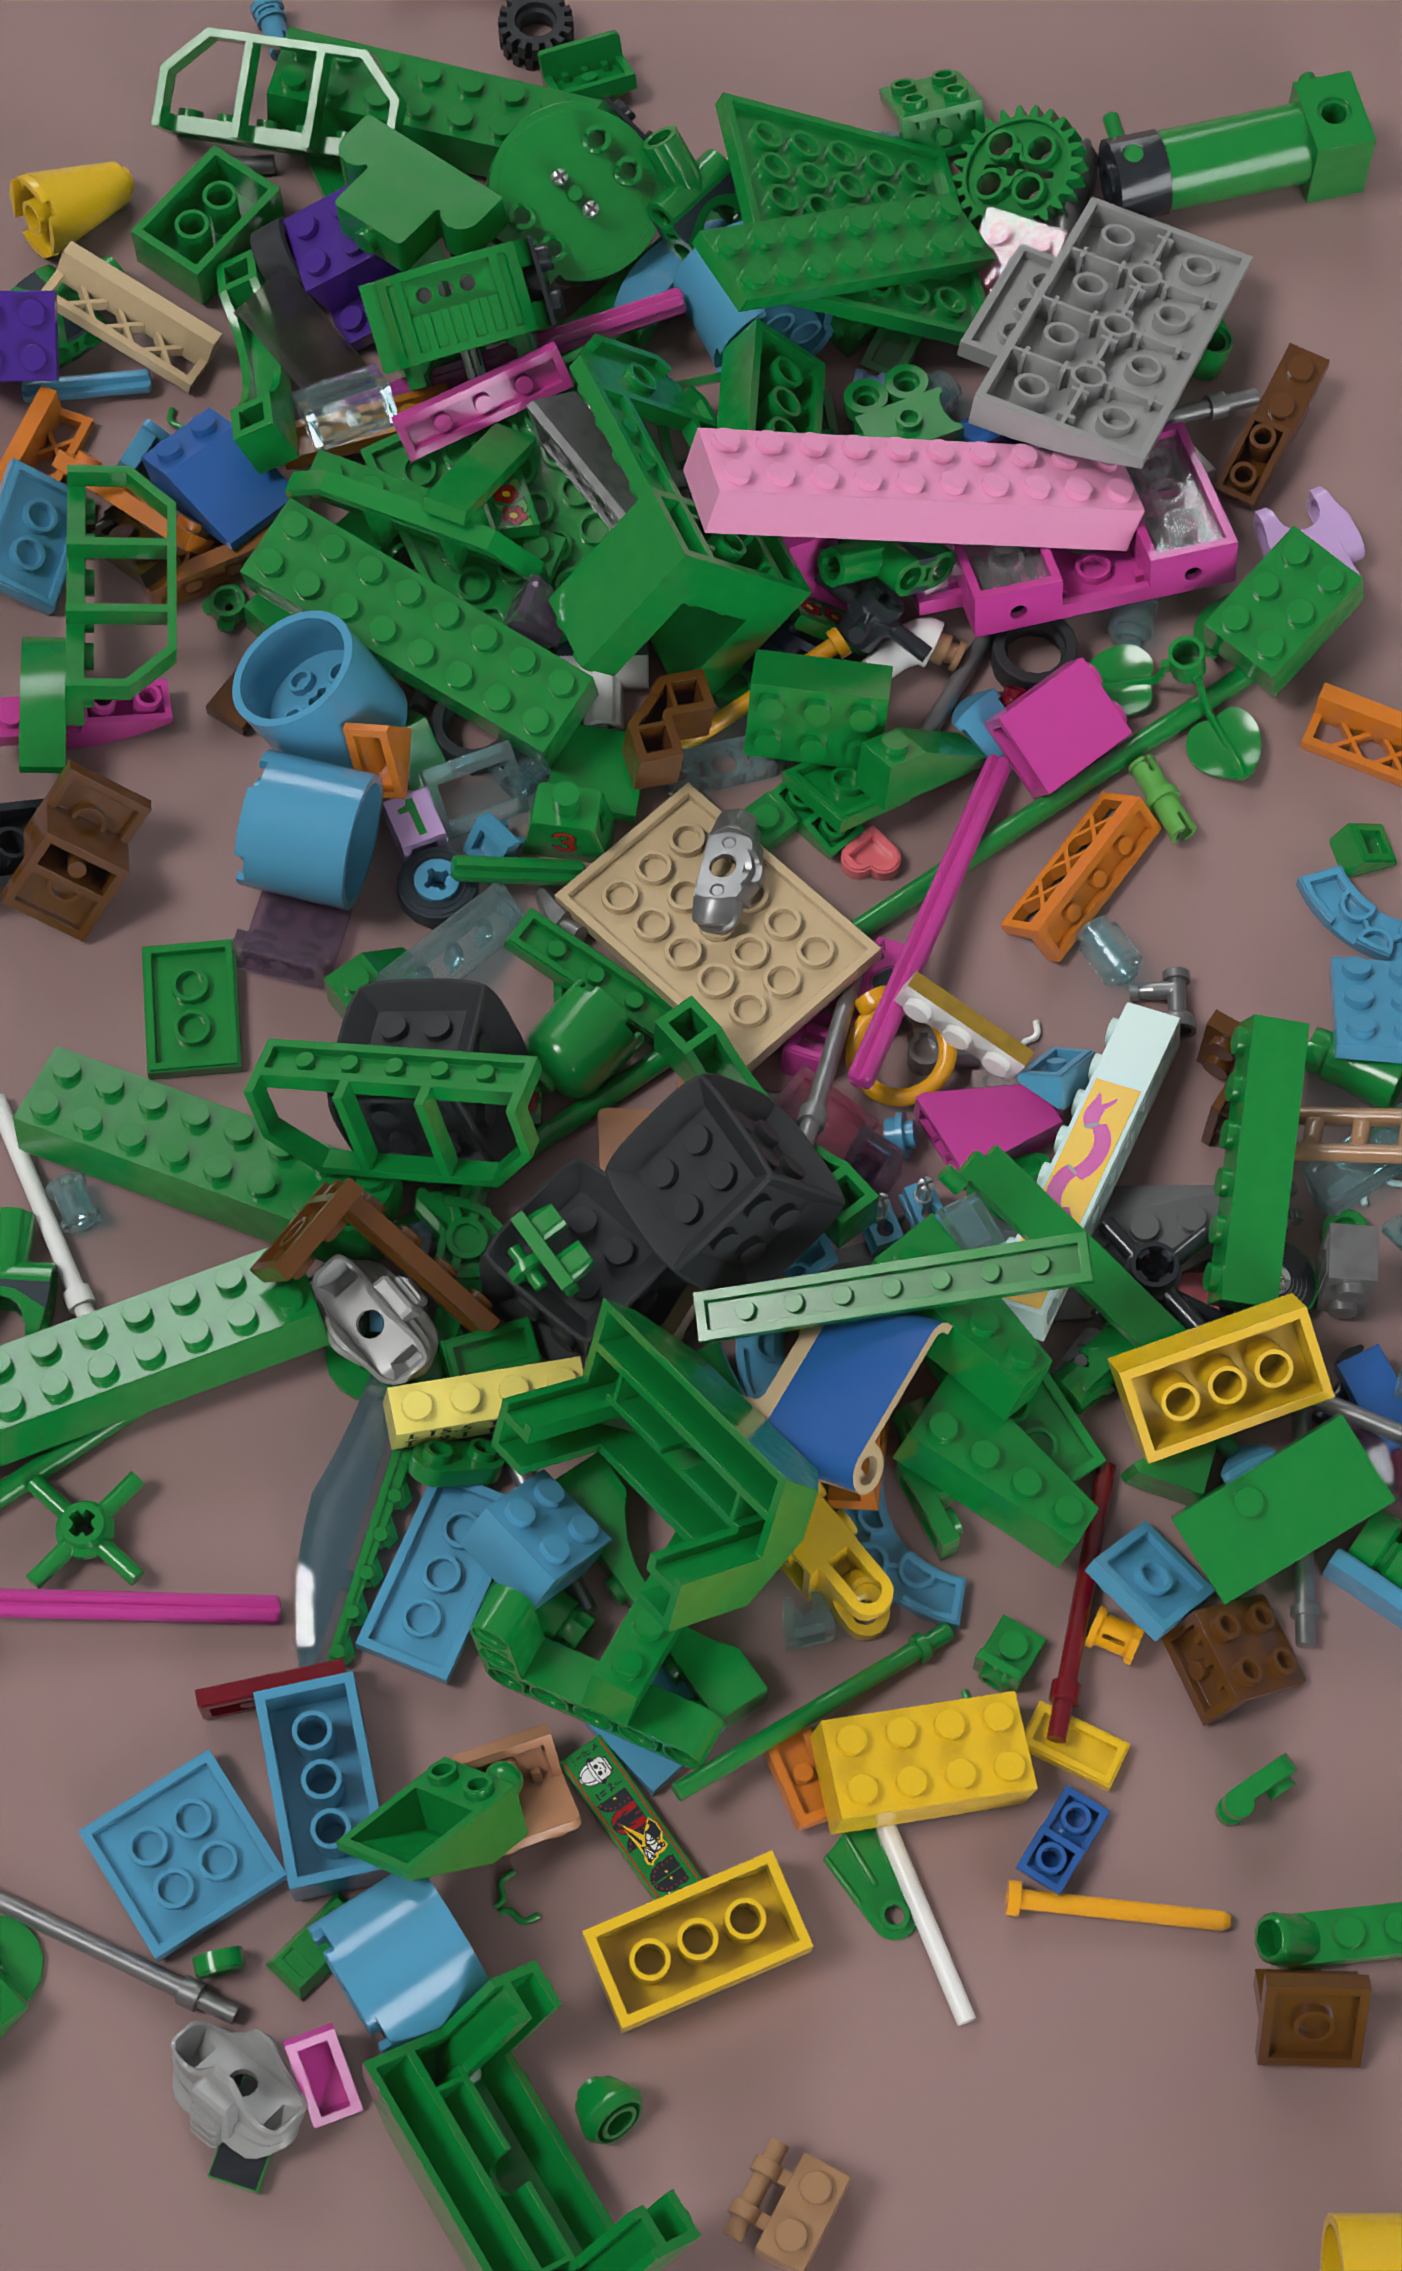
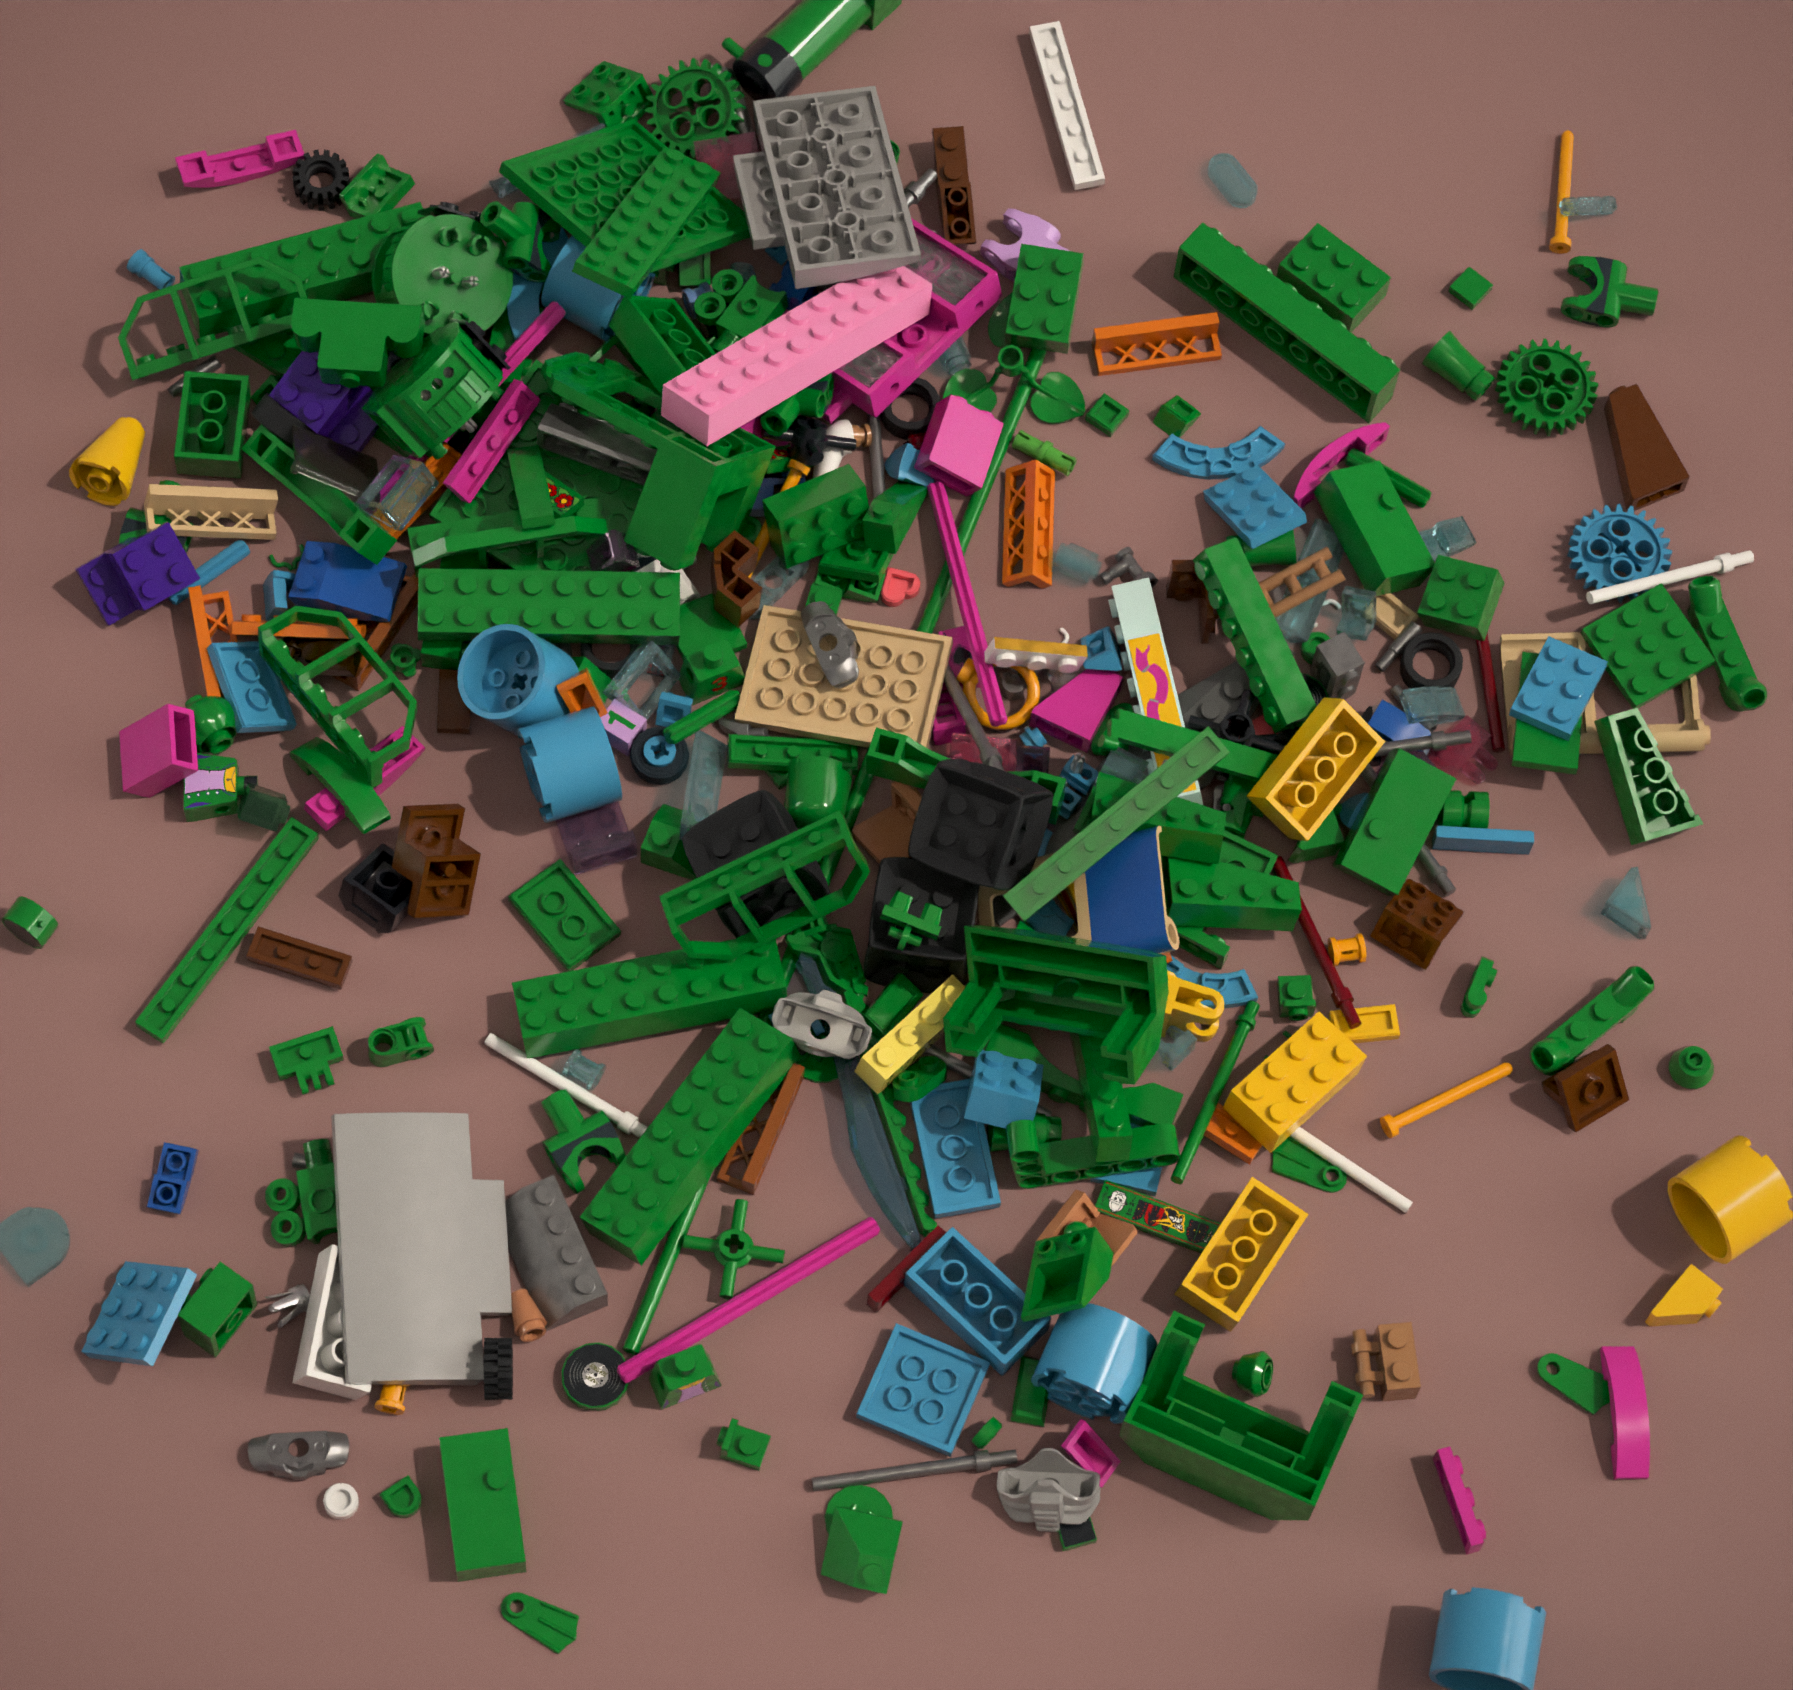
camera: 40 degrees left, 0 degrees up
reddish brown bracket [250,1178,500,1332] -> none
green piece [494,1868,541,1925] -> none
blue slope [1015,1785,1110,1896] -> none
dark azure plate [1085,1520,1216,1642] -> none
none -> dark orange fence [717,1063,805,1195]
none -> green tile [1085,393,1130,437]

